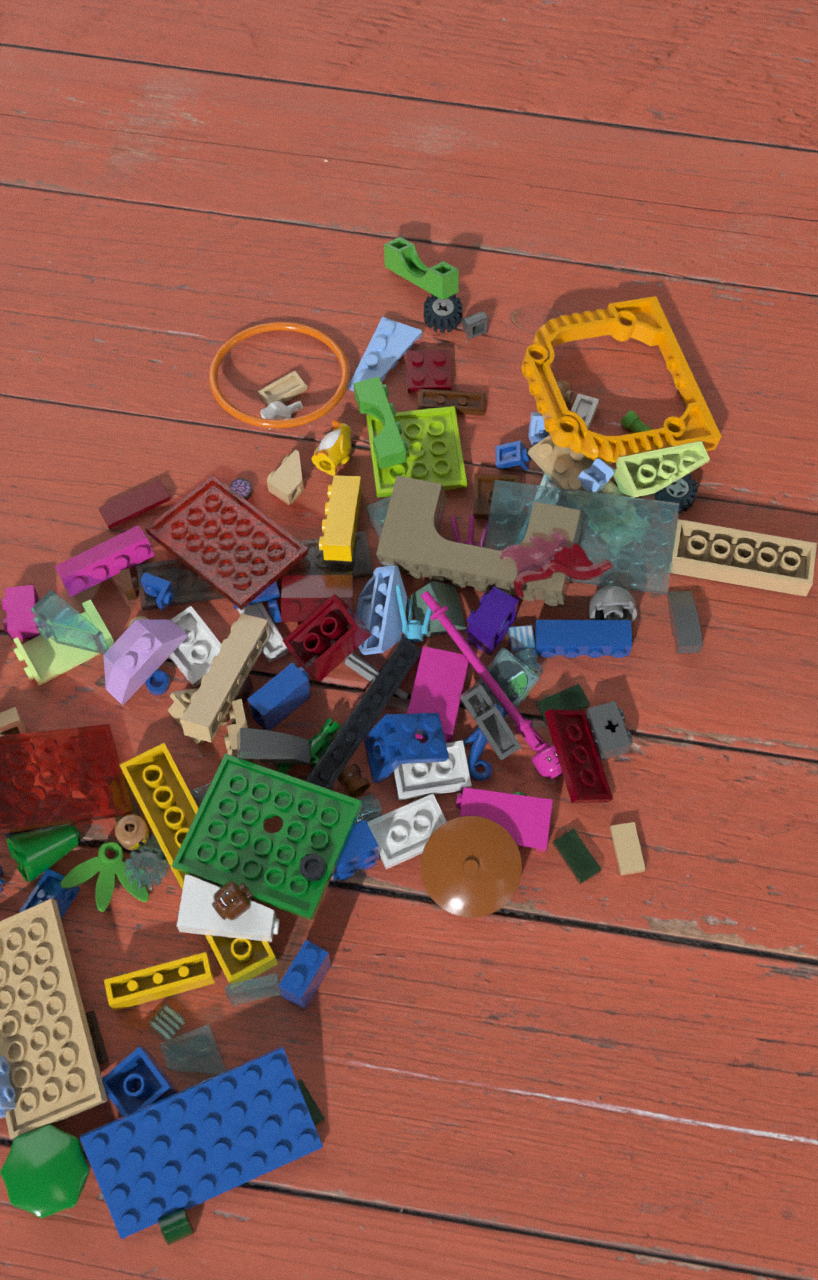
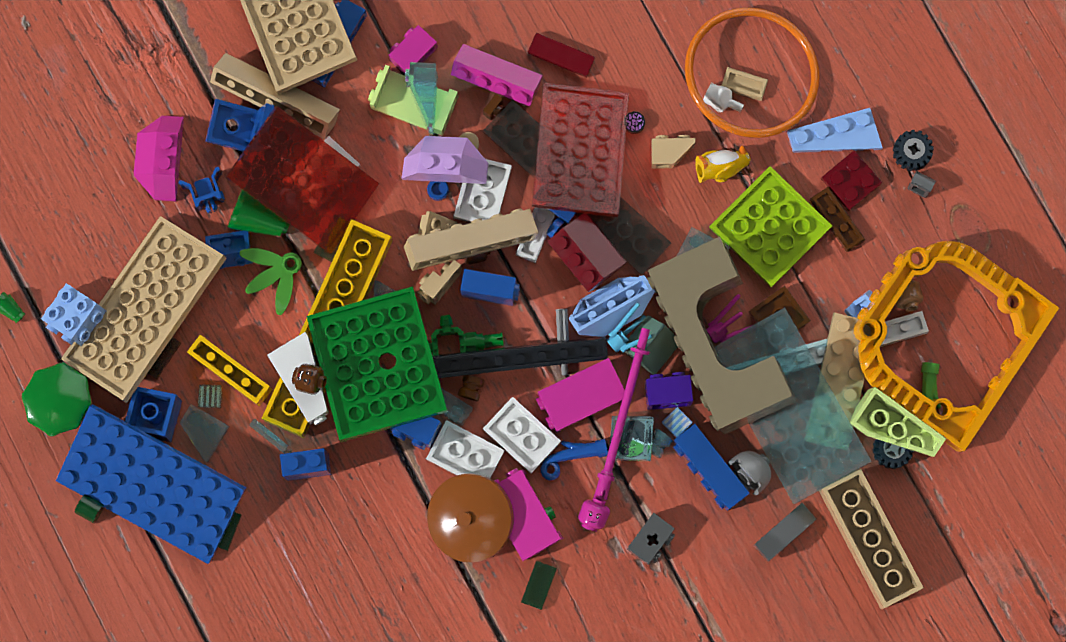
camera: 55 degrees right, 15 degrees up
medium nougat head [115,814,150,850] -> none
clear light blue gear [125,846,167,890] -> none
blue bracket [140,572,174,611] -> none
dark grey slope [237,728,310,765] -> none
dark red slope [283,593,372,682] -> none
black tile [300,854,327,882] -> none
yellow brick [319,475,362,561] -> none
bright green arch [353,377,409,469] -> none
blue bracket [363,713,449,783] -> none
bright green arch [384,237,459,300] -> none
dark grey slope [458,683,521,760] -> none
blue bracket [495,441,531,470] -> none
piece [500,533,613,599] -> none
clear green tile [536,684,590,725] -> none
dark red tile [544,709,613,803] -> none
light blue bracket [578,458,615,492] -> none
tan tile [609,822,646,876] -> none

